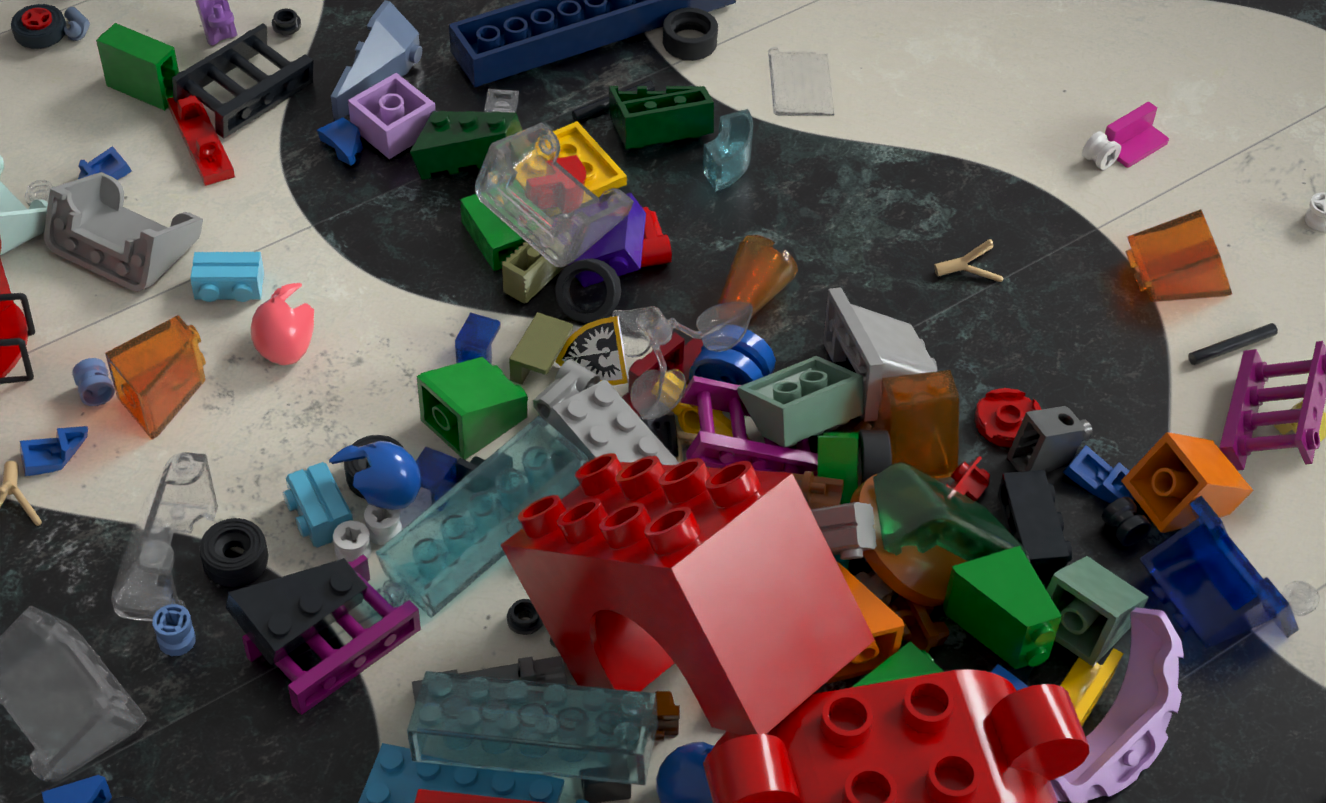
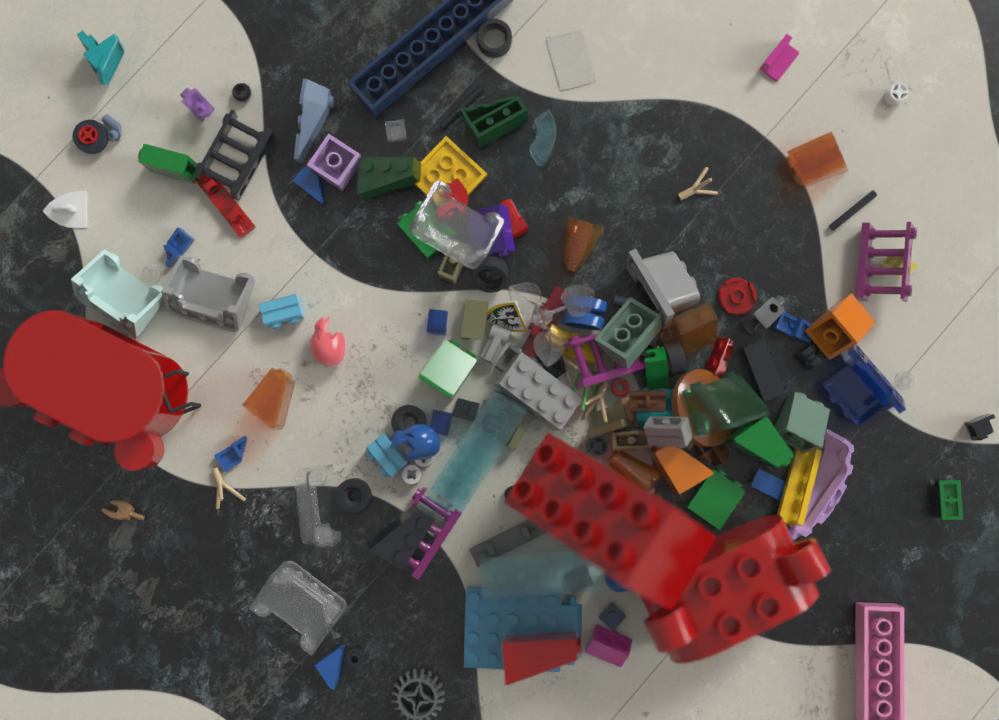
camera: 15 degrees left, 35 degrees up
medium blue wheel [72,358,115,406] -> none
medium blue wheel [152,604,196,656] -> none
white wheel [1082,131,1121,170] -> none

